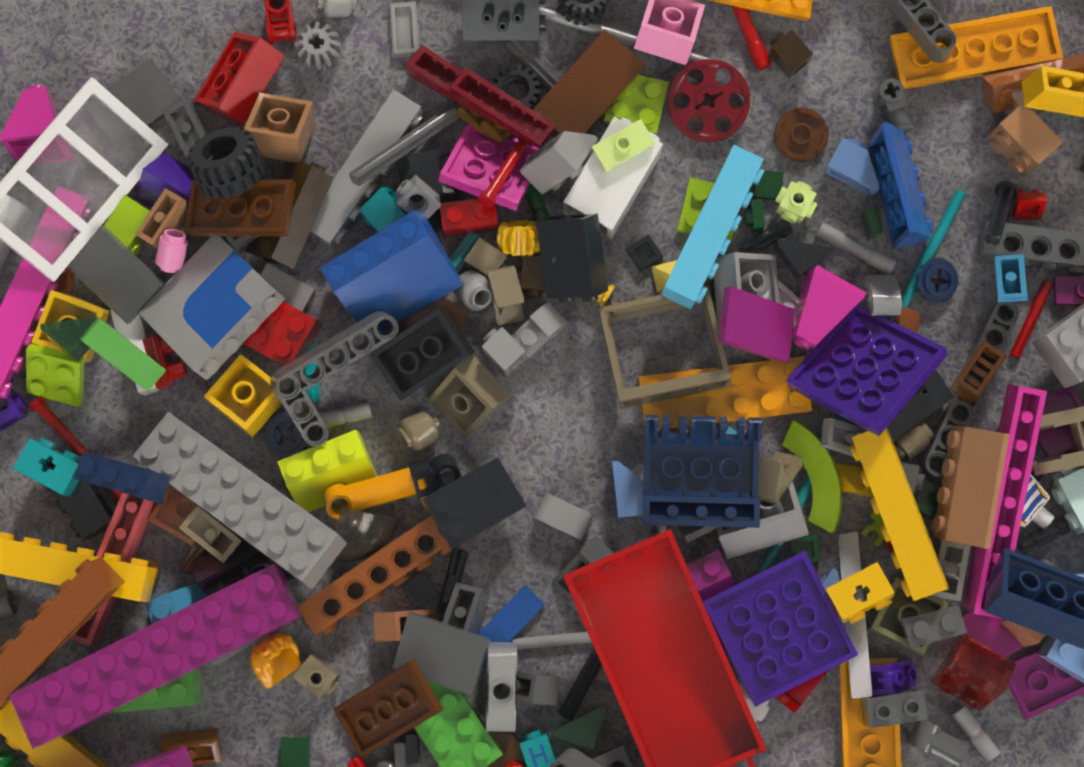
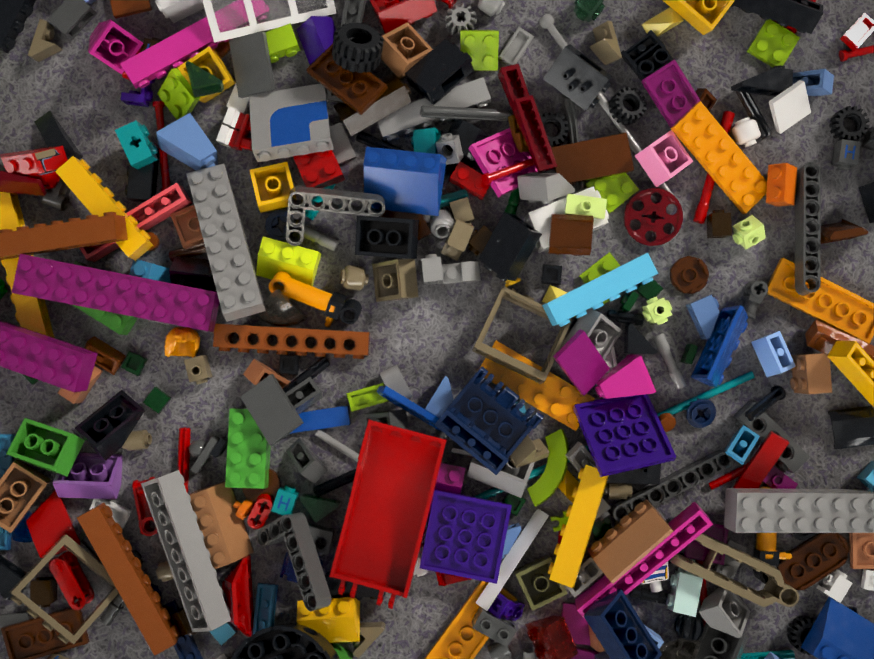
camera: 30 degrees right, 5 degrees up
dark blue brick [74,451,171,504] -> none
bright green tile [80,317,166,392] -> none
medium nougat slope [135,188,187,249] -> none
bright pink brick [155,229,188,273] -> none
dark tan slope [179,506,242,563] -> none
reddish brown tile [333,659,443,758] -> none
black slope [422,458,527,550] -> none
light grey beam [485,642,517,732] -> none
yellow gear [497,219,540,257] -> none
yellow brick [826,562,895,624] -> none
light grey beam [865,274,902,316] -> none
dark grey plate [901,605,967,648] -> none
reddish brown slope [949,340,1007,404] -> none
red tile [1012,188,1047,220] -> none
none -> dark green tile [121,350,148,376]
none -> medium blue slope [156,113,218,171]
none -> lime plate [346,383,389,412]
none -> black axle [356,131,405,151]
none -> blue tile [377,386,440,430]
none -> black piece [405,39,474,105]
none -> lime plate [460,30,499,71]
none -> reddish brown slope [548,214,594,256]
none -> yellowish green brick [732,215,766,249]
none -> red tile [732,431,789,488]
none -> light blue brick [751,331,796,377]

